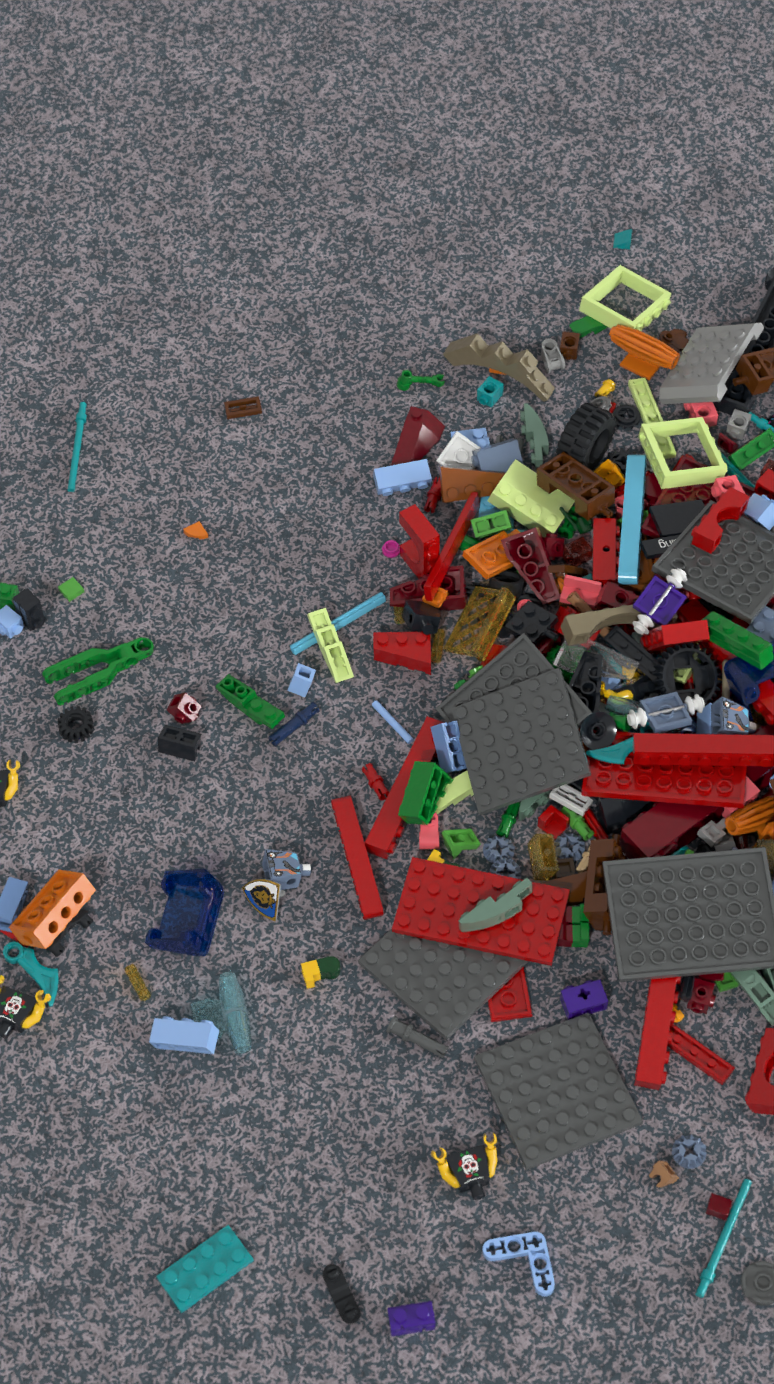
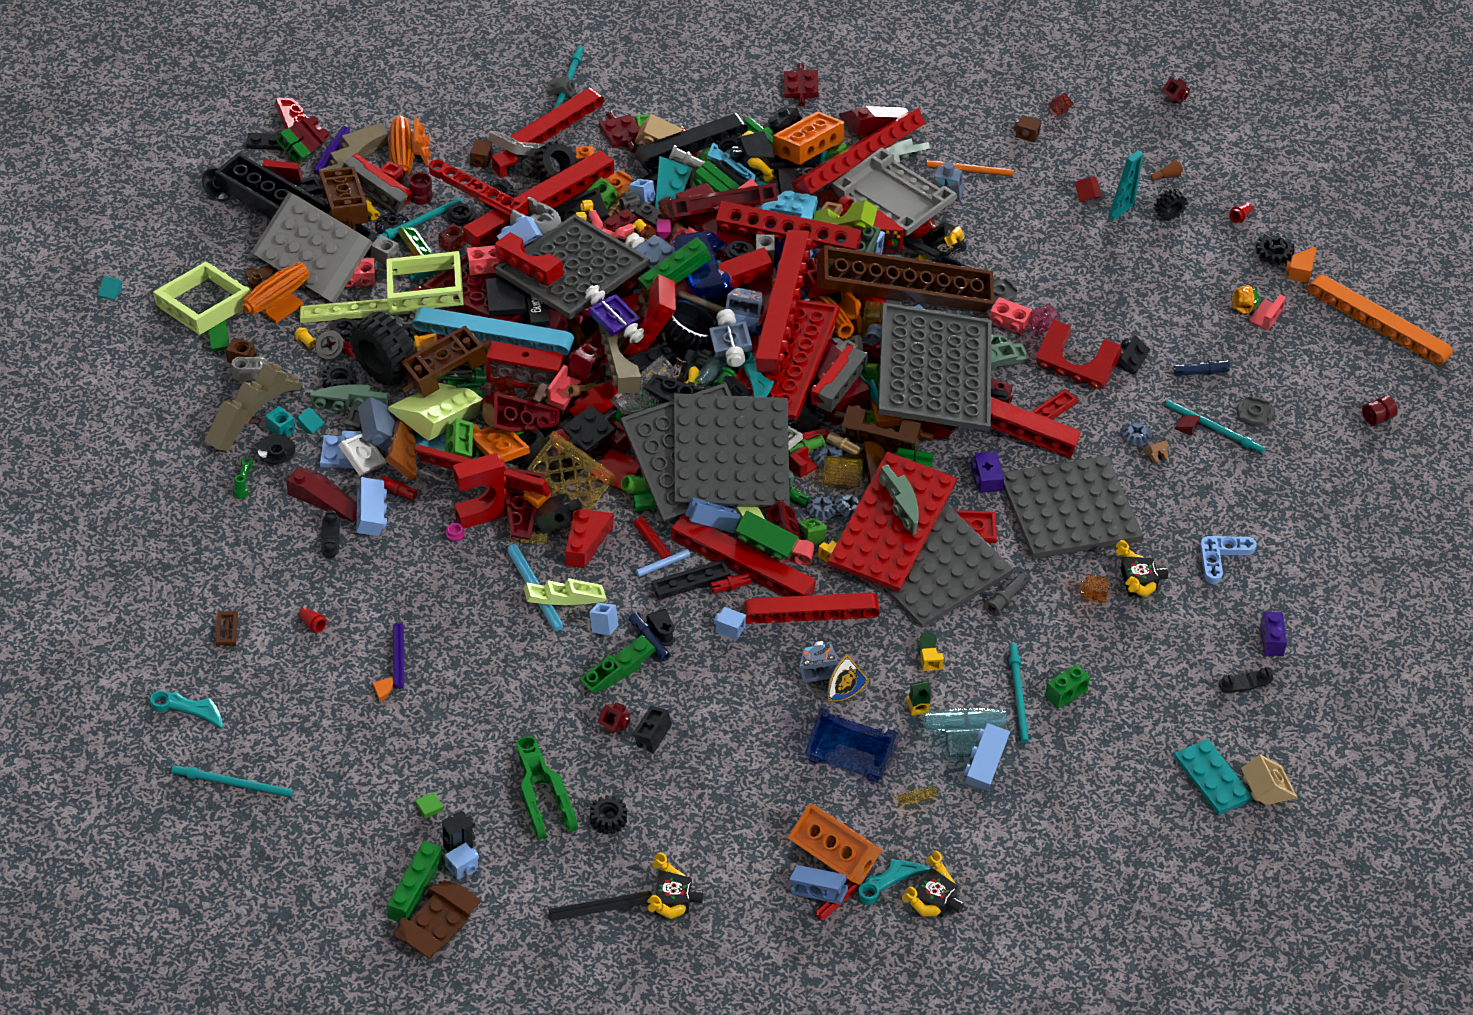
camera: 85 degrees left, 10 degrees down
none -> teal piece [150,691,223,729]
none -> black dish [257,435,296,464]
none -> teal slope [297,407,325,435]
none -> red cone [298,608,327,633]
none -> black piece [321,510,340,558]
none -> black tyre [322,363,356,388]
none -> dark purple axle [393,623,404,689]
none -> red axle [634,516,671,560]
none -> black piece [646,609,675,646]
none -> black plate [651,560,731,600]
none -> light blue brick [714,607,746,640]
none -> dark red brick [766,500,801,540]
none -> dark grey piece [810,345,868,412]
none -> dark green leg [906,681,930,716]
none -> teal bar [1009,643,1029,743]
none -> green brick [1045,664,1090,709]
none -> clear orange brick [1079,574,1109,603]
none -> tan slope [1241,754,1297,805]

